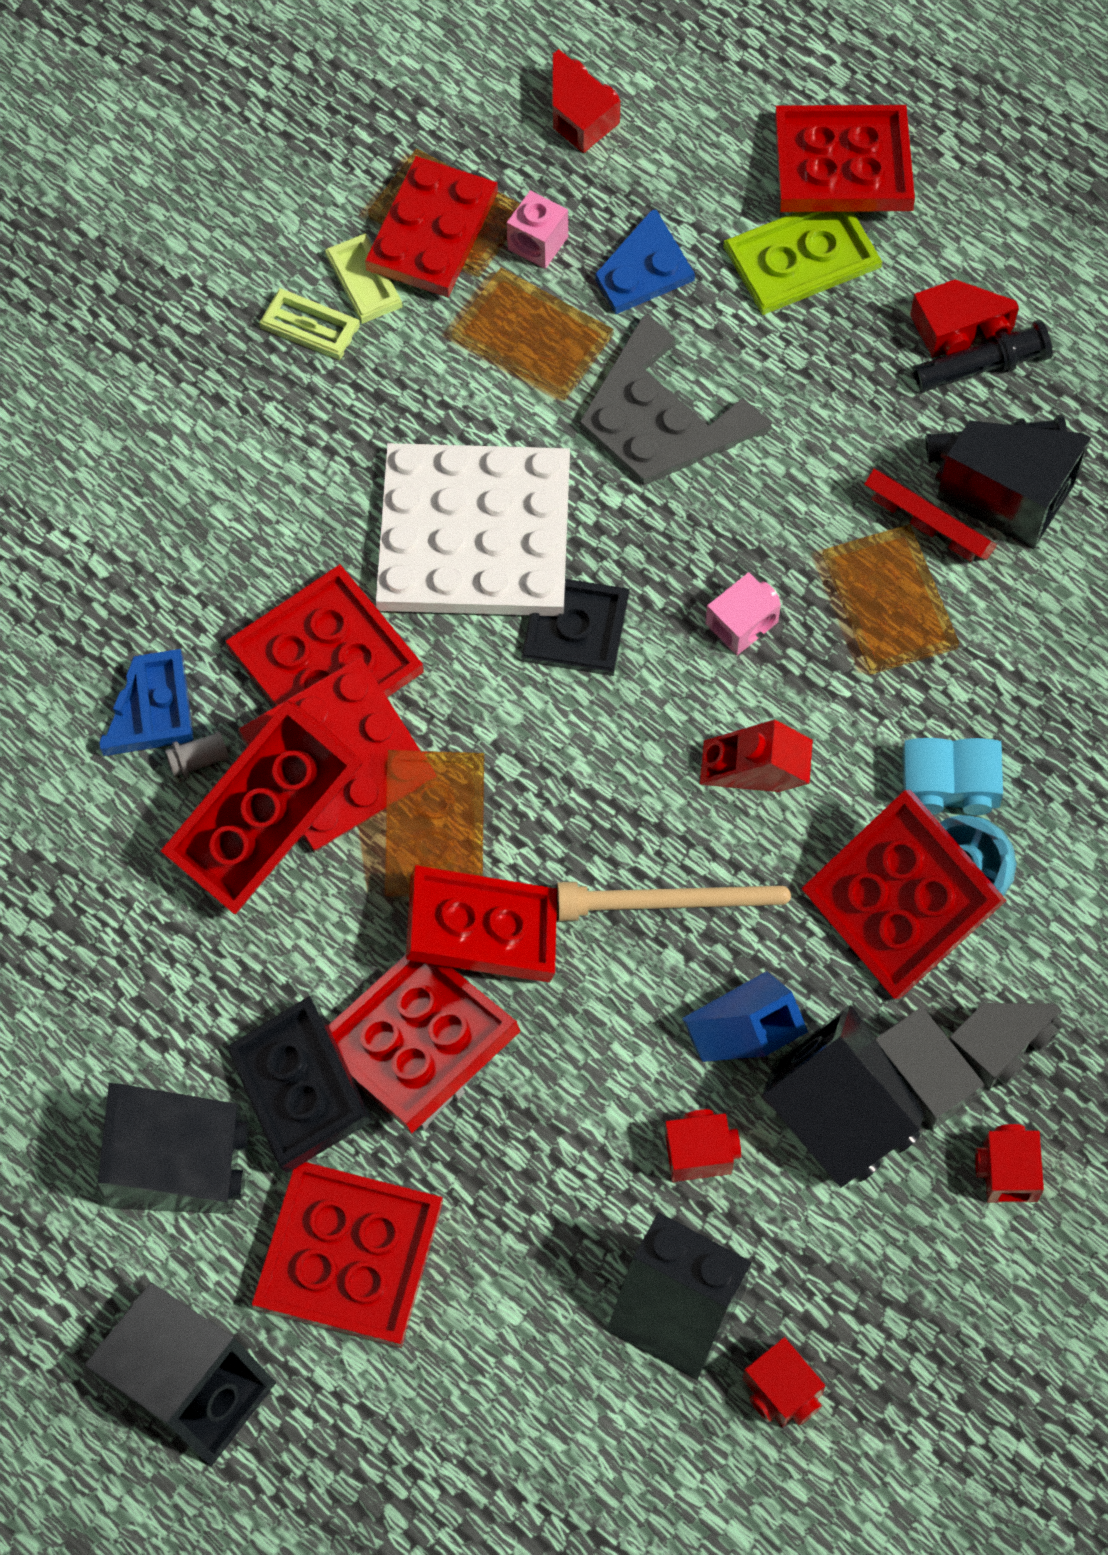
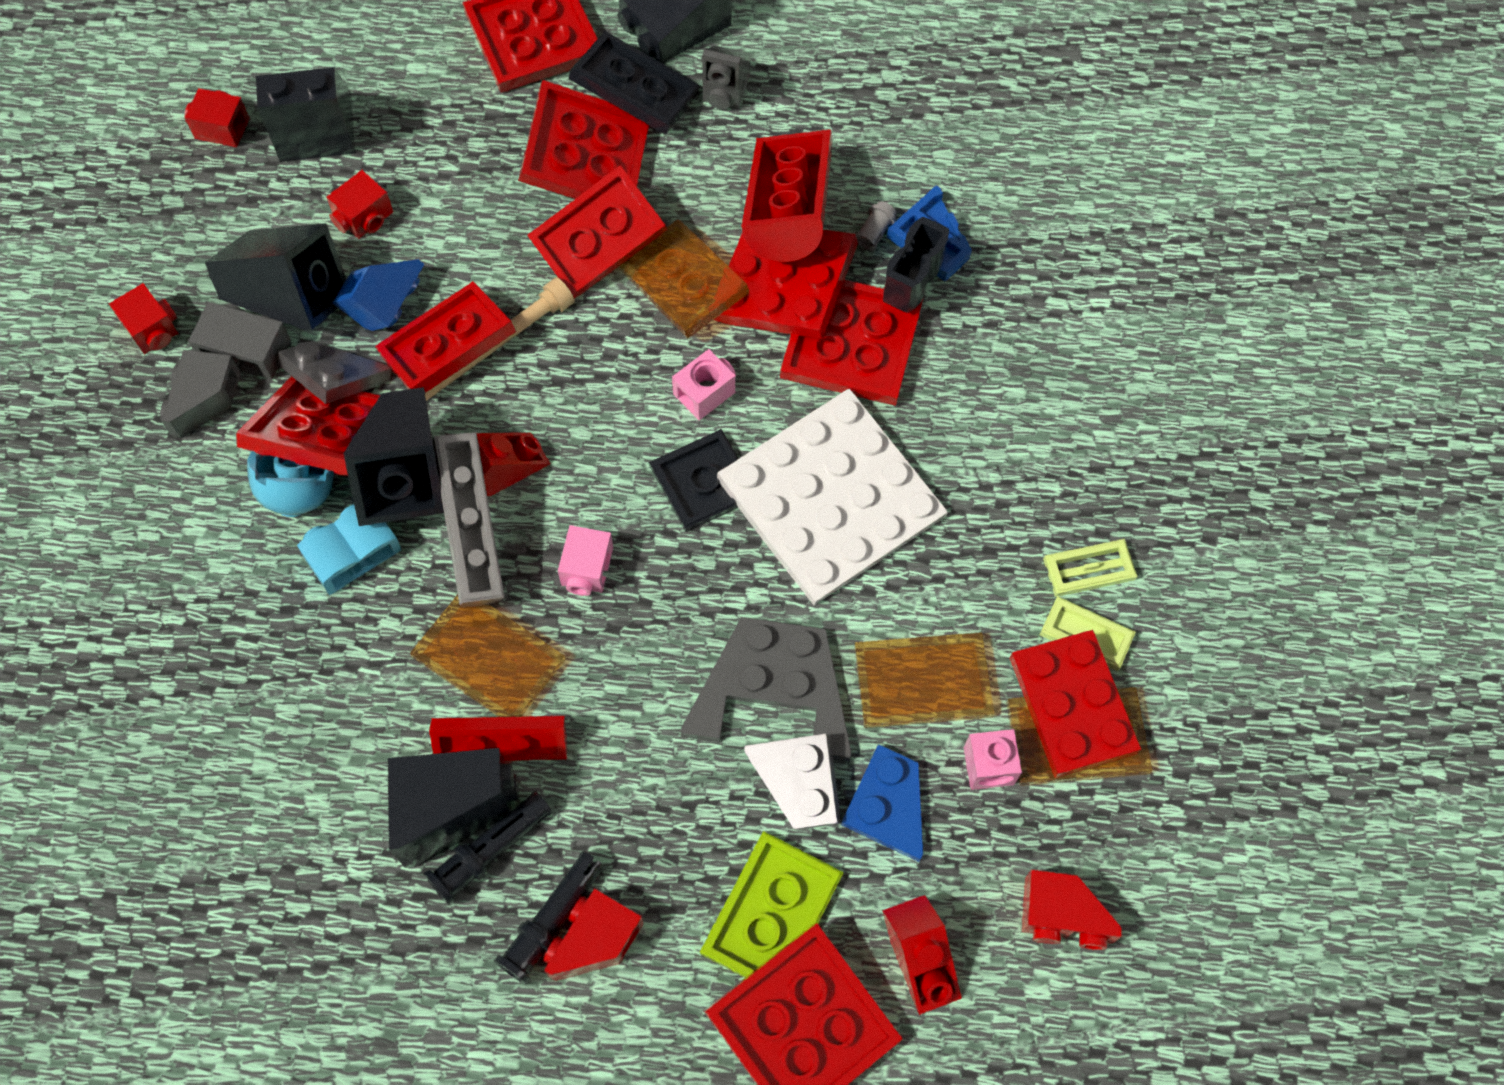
camera: 140 degrees right, 0 degrees up
none -> flat silver wing [278,341,391,404]
none -> black slope [344,387,444,526]
none -> red plate [375,281,517,393]
none -> light grey brick [432,432,504,607]
none -> bright pink brick [672,349,736,421]
none -> dark grey slope [702,46,751,109]
none -> wing [744,733,841,829]
none -> red slope [882,895,962,1015]
none -> black brick [883,217,949,313]

